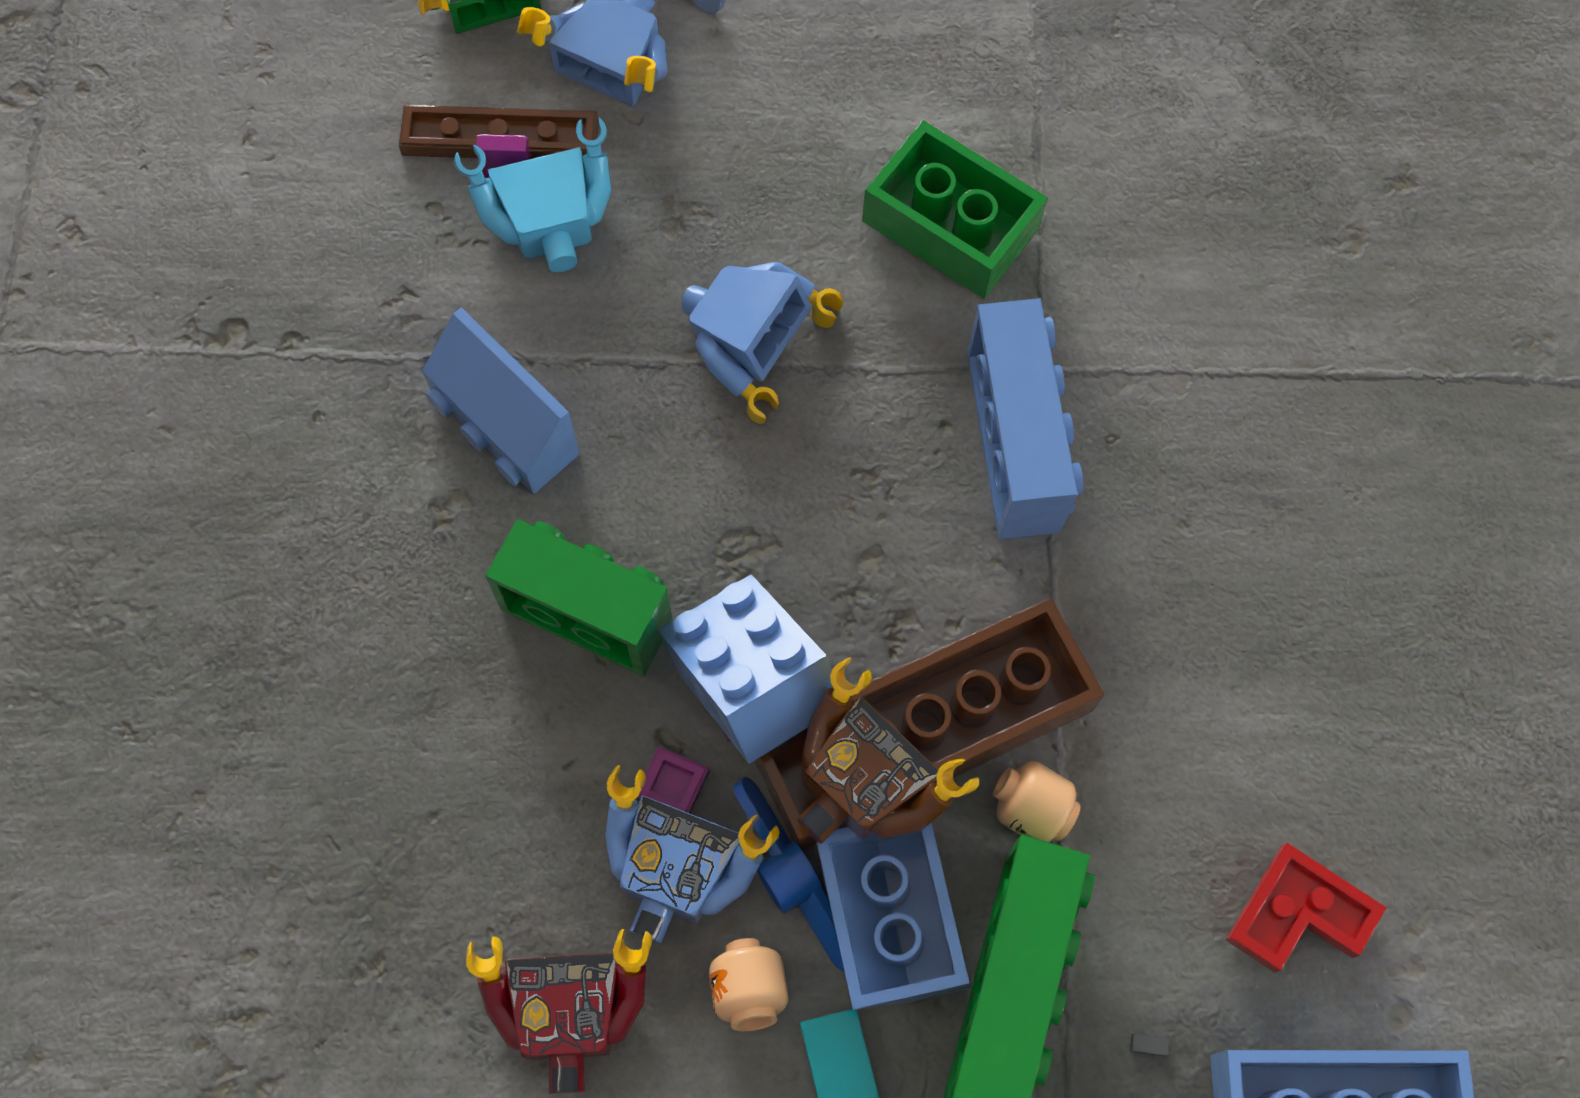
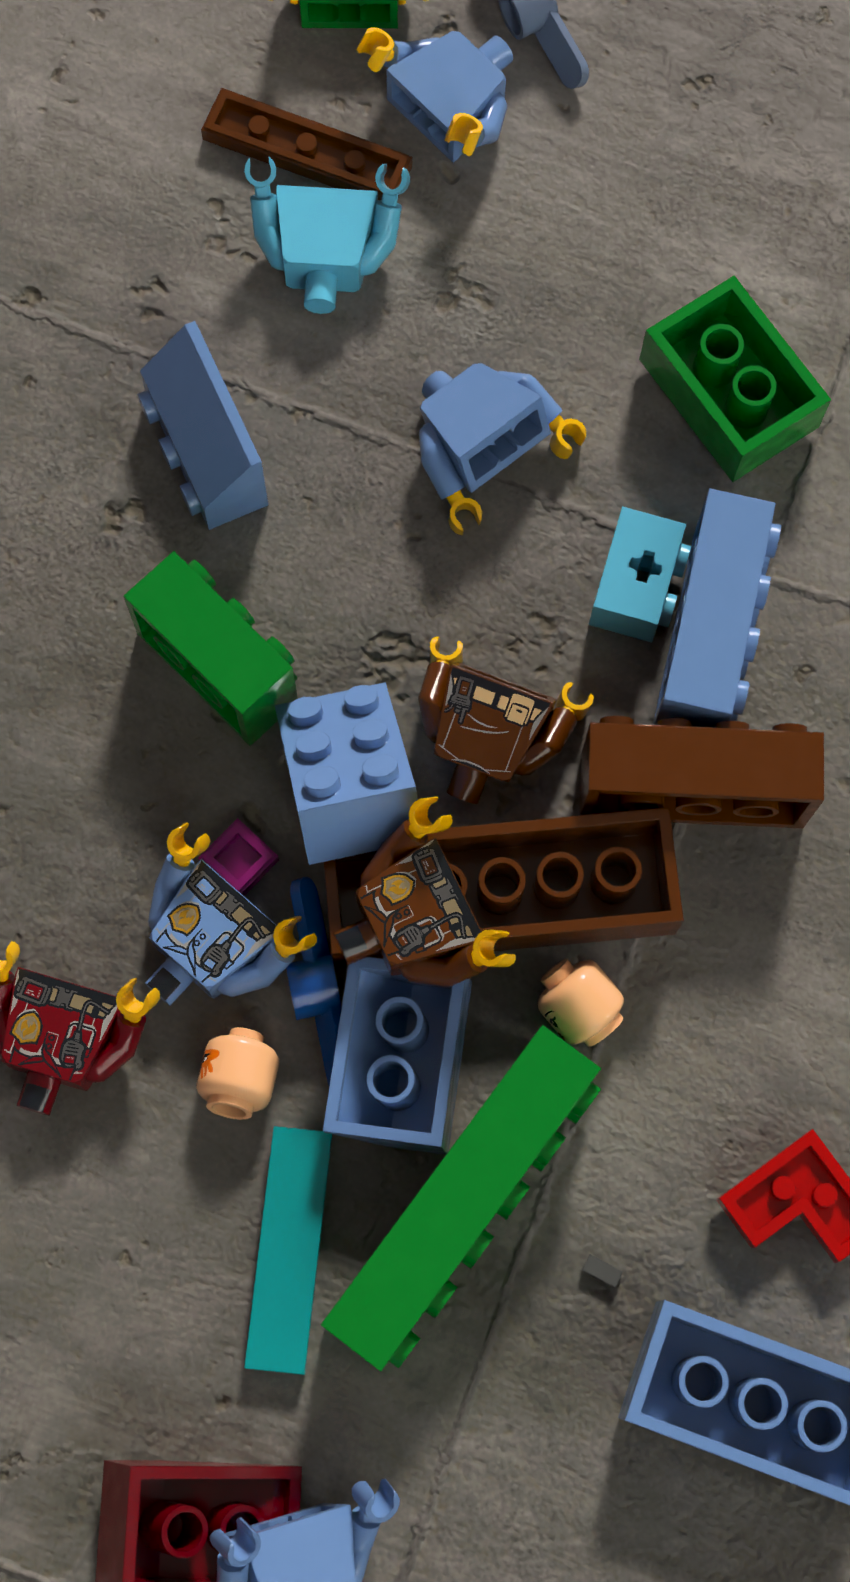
camera: 20 degrees right, 5 degrees up
magenta tile [476,134,532,177] -> none
none -> reddish brown torso [418,637,594,804]
none -> reddish brown brick [579,716,824,829]
none -> medium azure brick [589,506,691,643]

